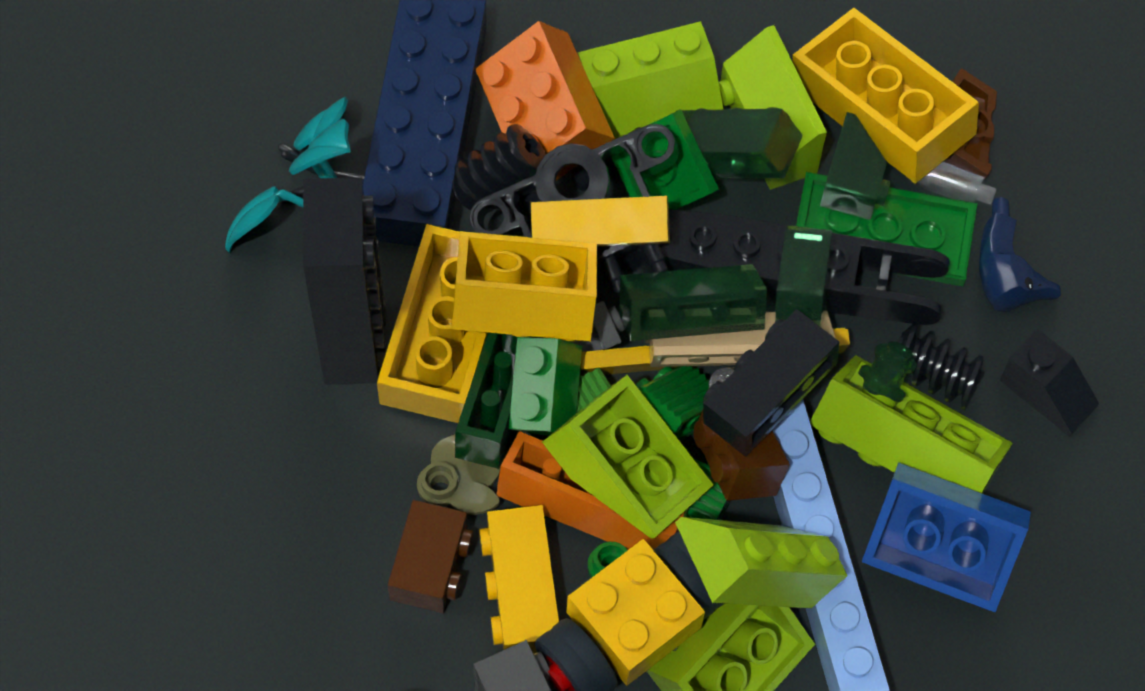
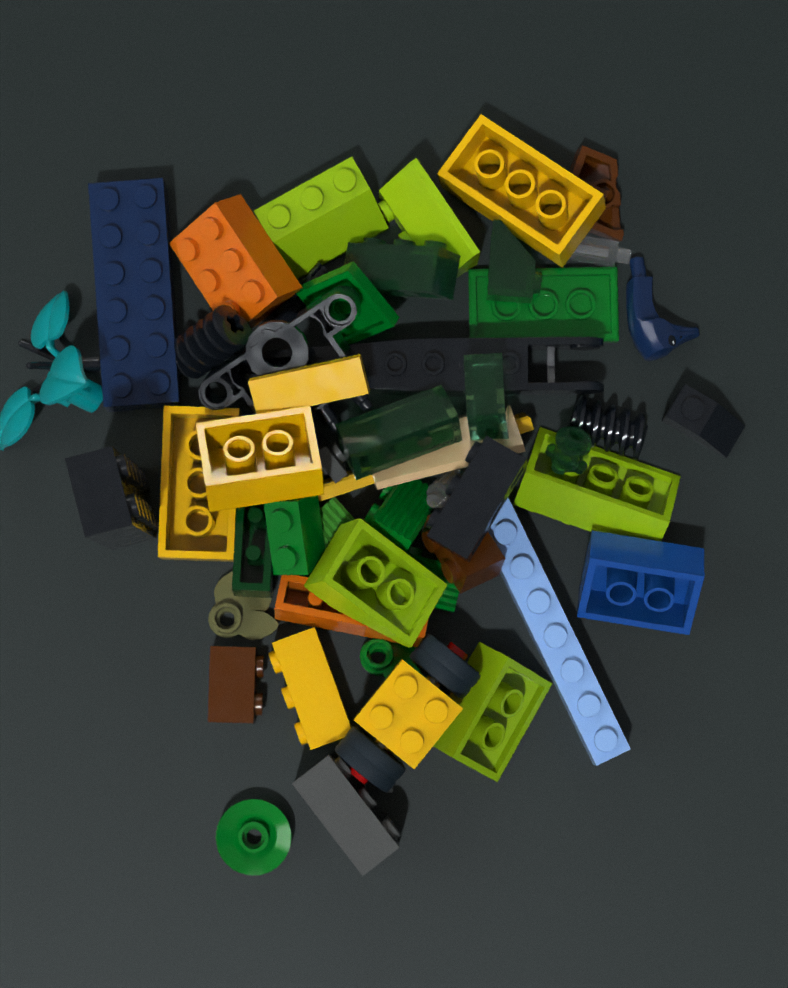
camera: 10 degrees left, 20 degrees up
lime slope [675,517,848,608] -> none

